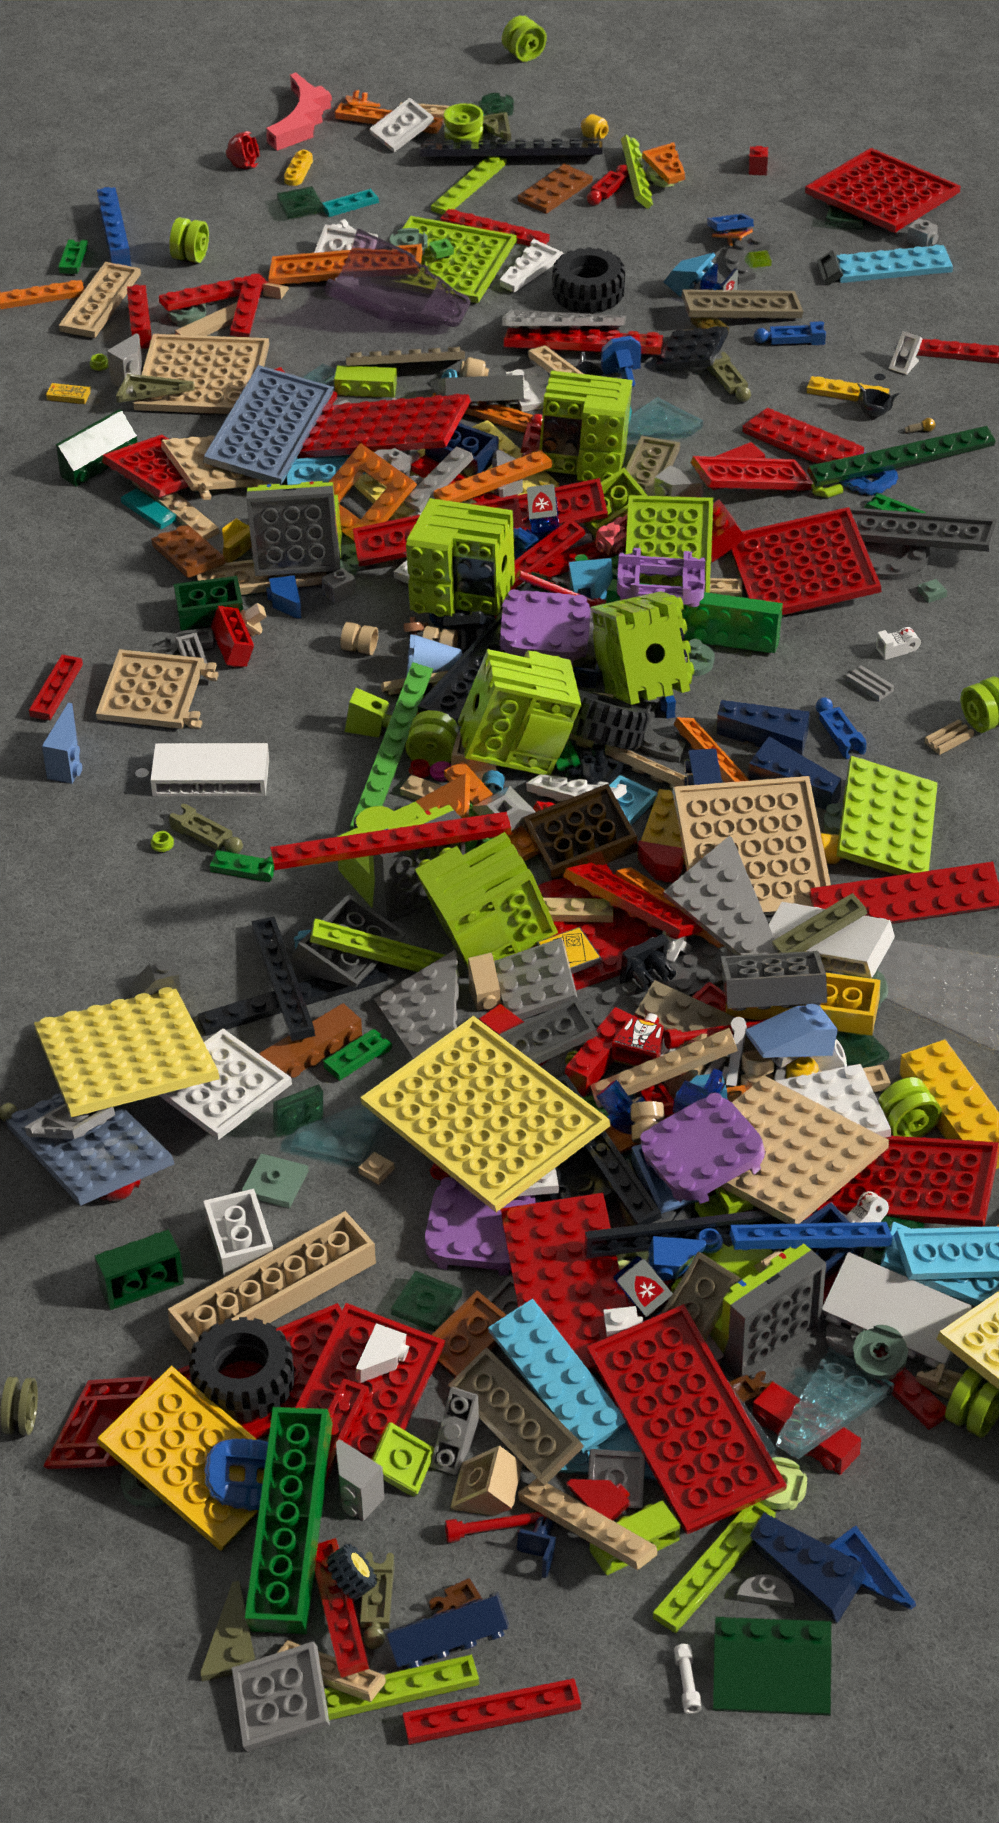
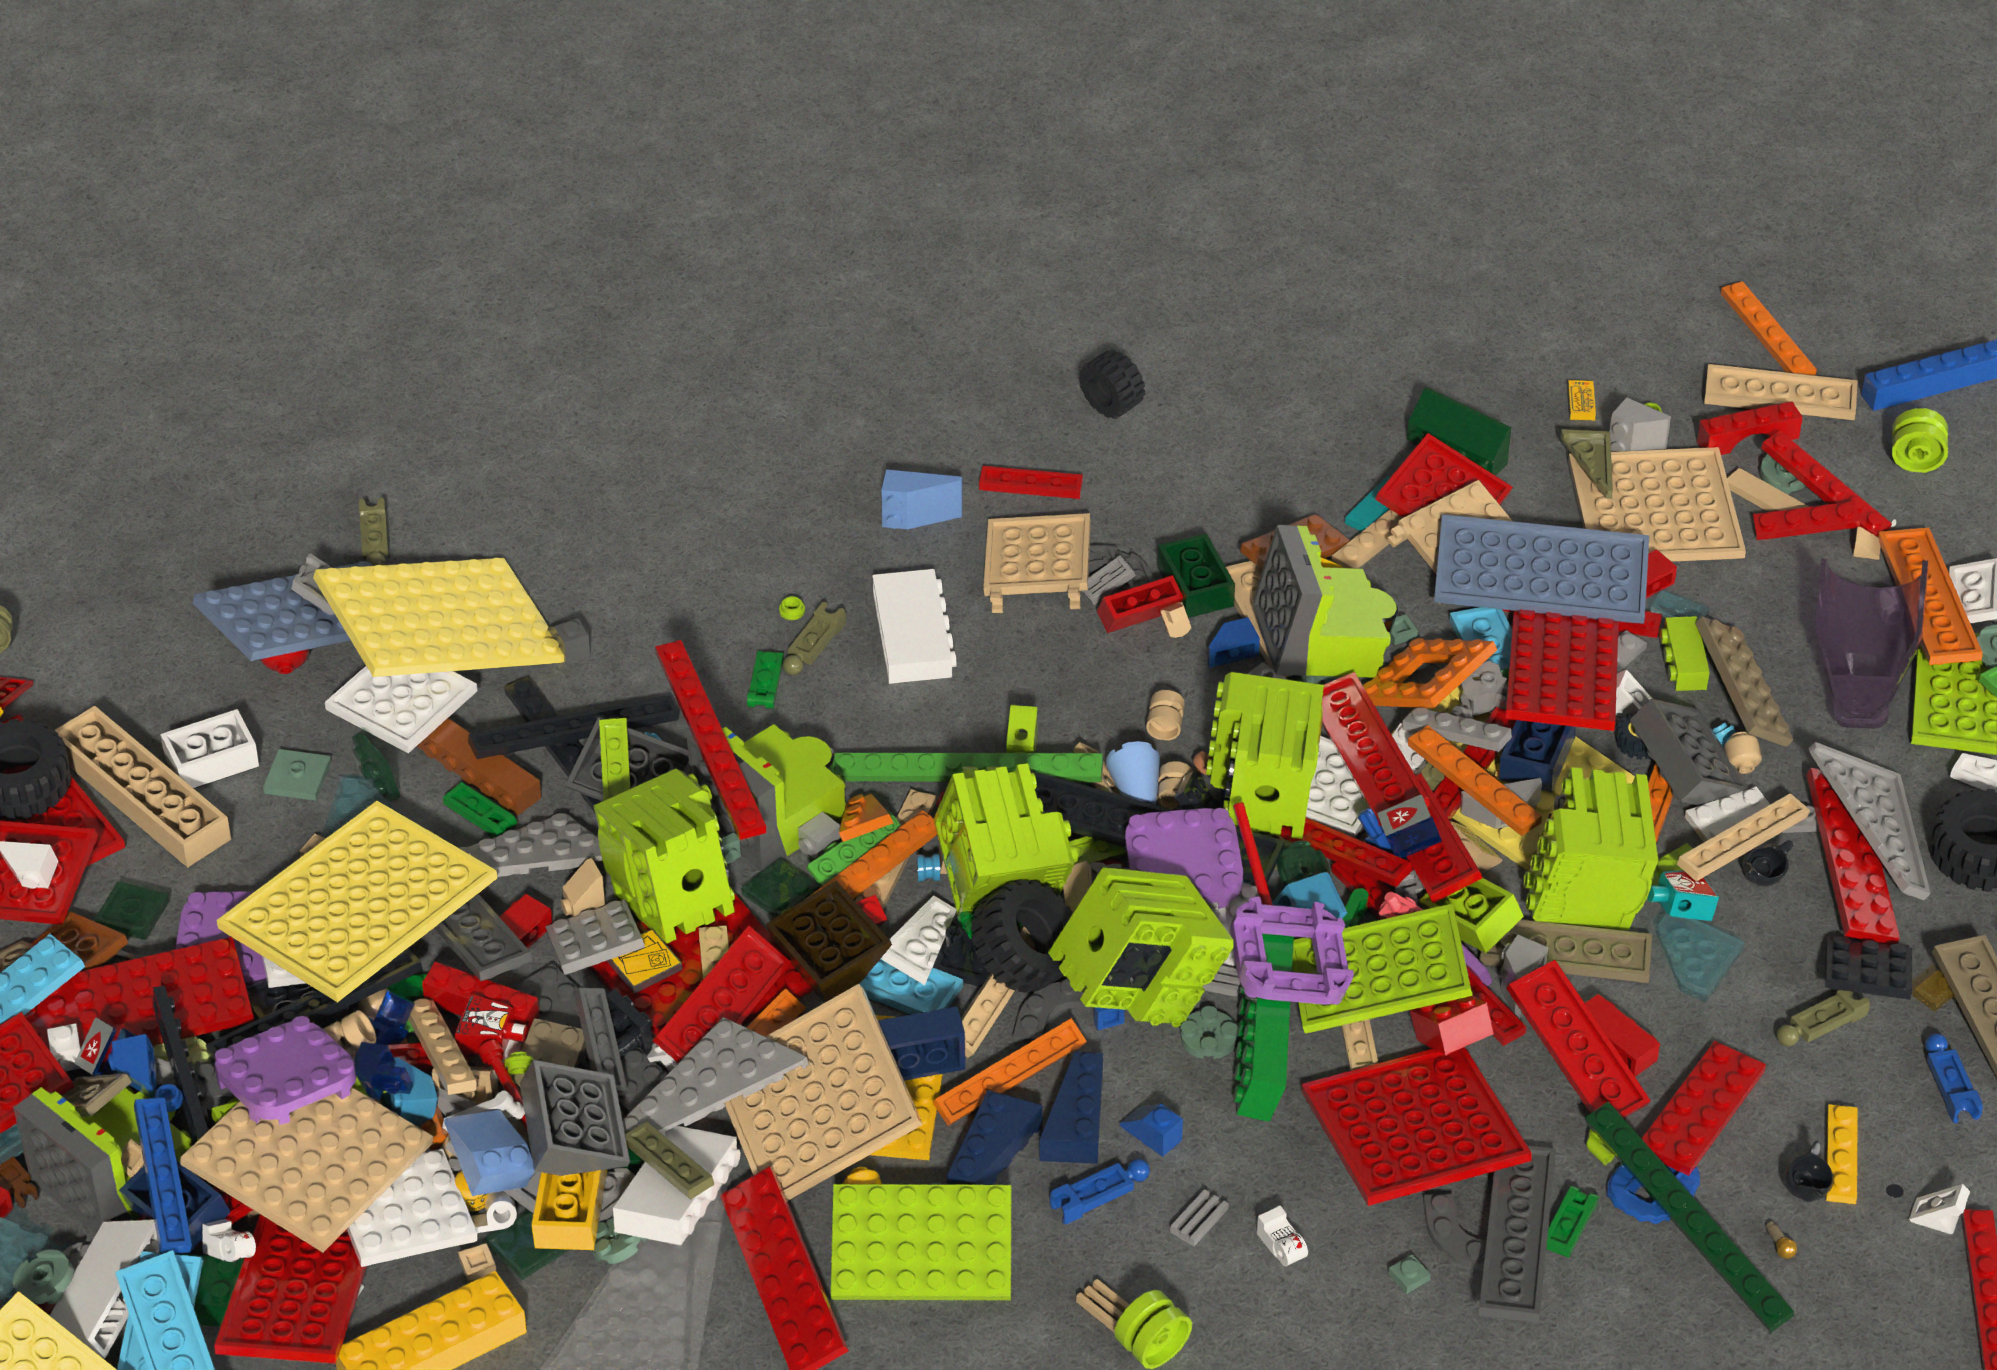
camera: 80 degrees right, 0 degrees up
green plate [58,239,88,274] -> none
dark green brick [94,1229,184,1311] -> none
light grey slope [473,786,536,831] -> none
blue piece [601,336,641,387] -> none
lime wheel [878,1077,942,1137] -> none
none -> lime plate [504,1052,533,1074]
none -> dark grey plate [574,988,628,1096]
none -> blue slope [1119,1104,1183,1157]

